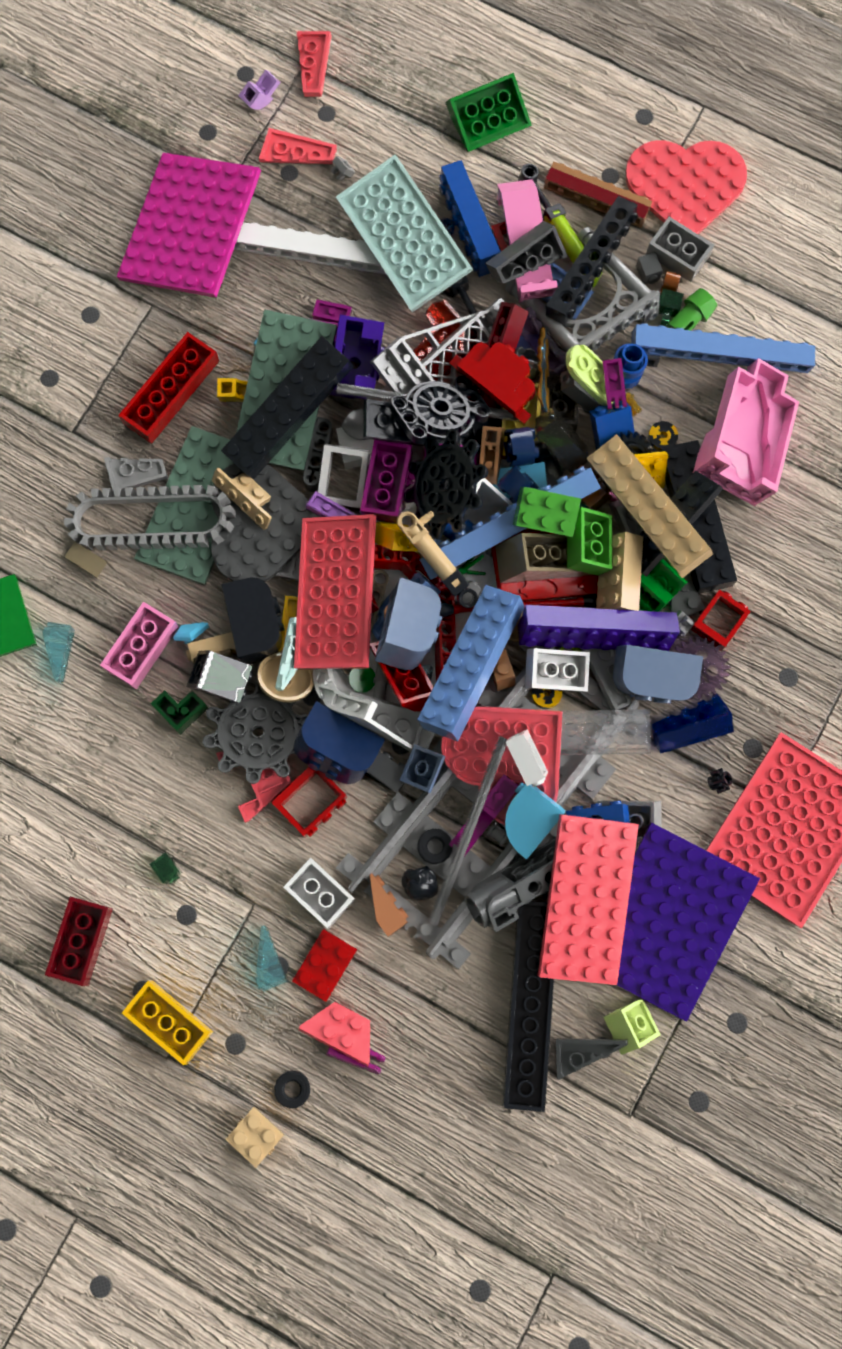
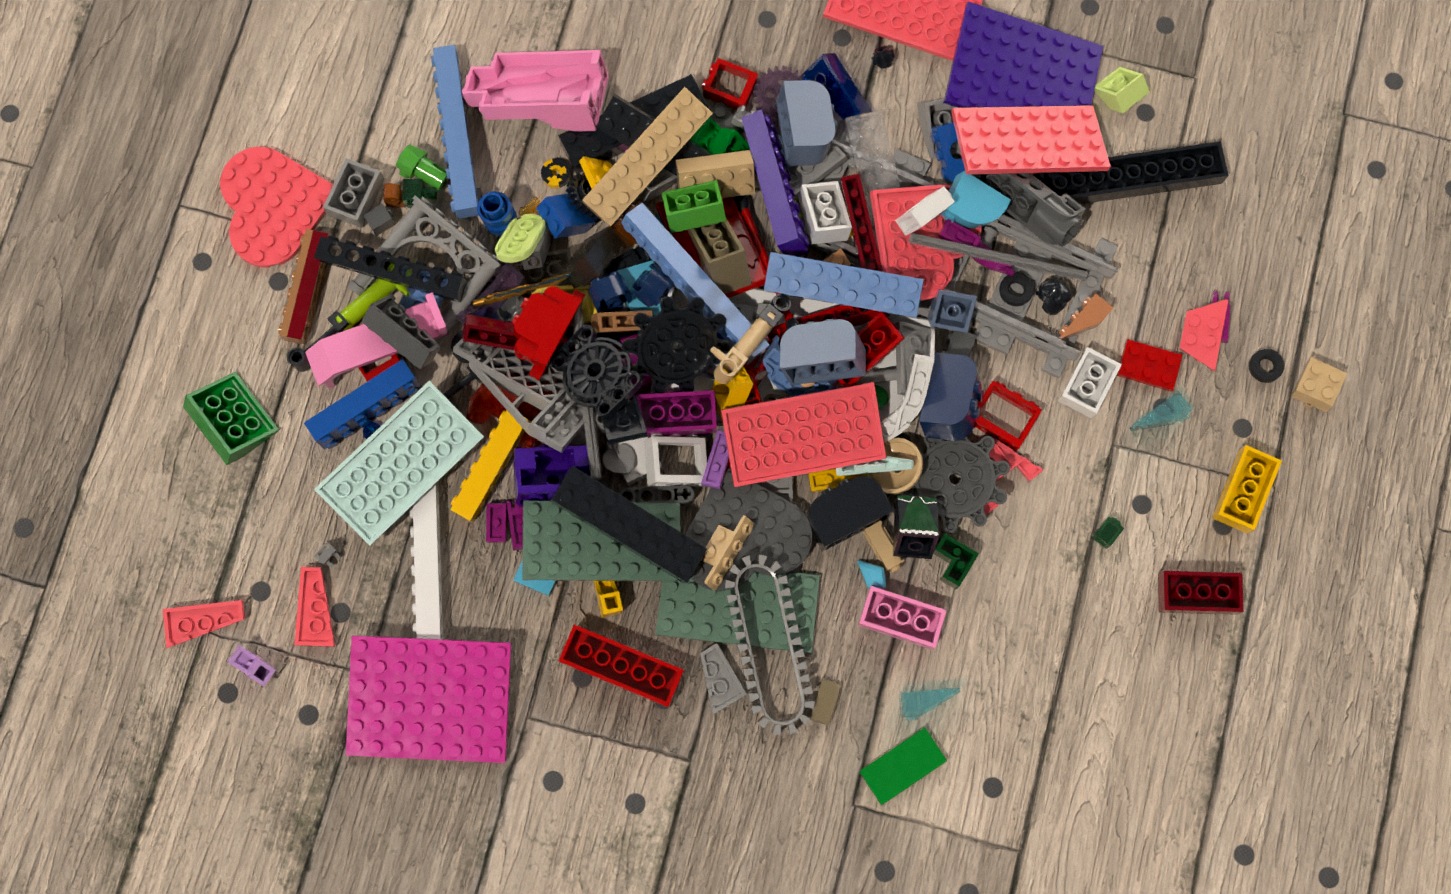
camera: 105 degrees left, 0 degrees up
bright green brick [512,487,581,537] -> none
dark grey wing [556,1038,628,1079] -> none
magenta hinge [603,358,627,410] -> none
none -> yellow brick [450,410,531,522]
none -> dark red brick [840,173,883,272]

